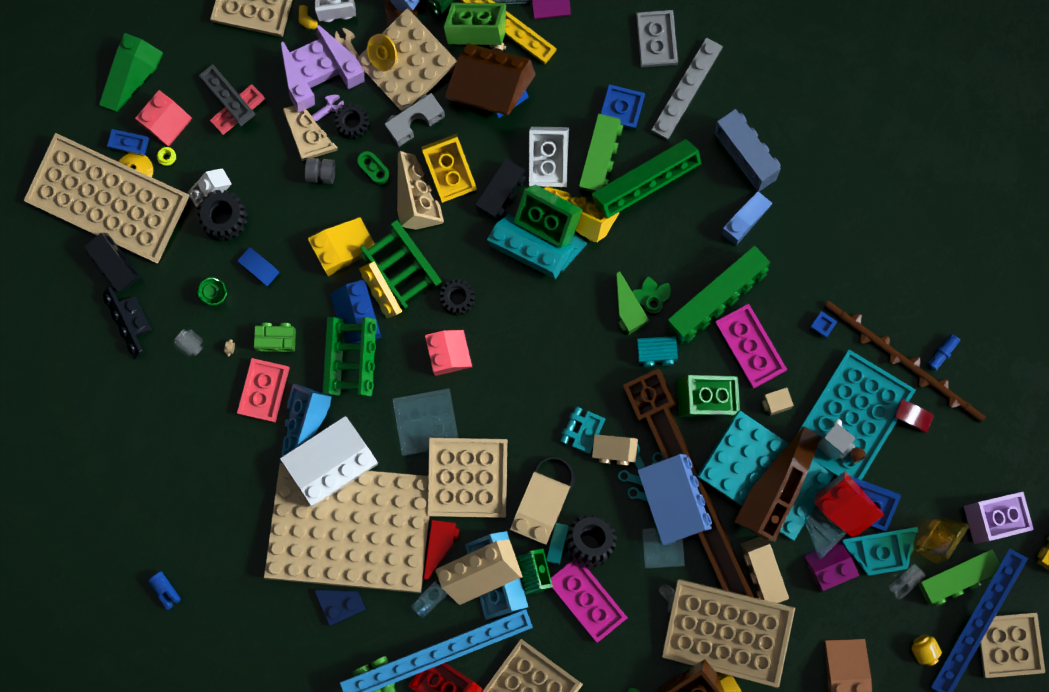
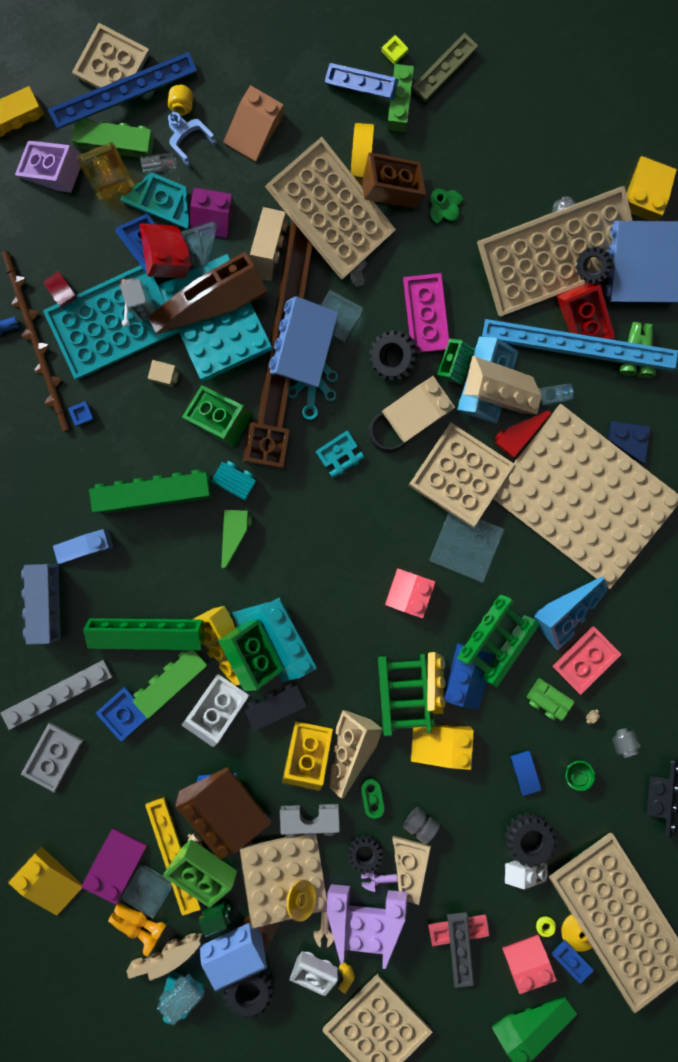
camera: 155 degrees left, 10 degrees up
black brick [84,233,142,292] -> none
white slope [280,416,378,507] -> none
black tyre [440,279,475,315] -> none
teal slope [546,523,569,565] -> none
tan brick [592,435,638,465] -> none
green plate [633,277,671,314] -> none
dark pink plate [715,304,787,389] -> none
none -> light blue piece [168,112,217,167]

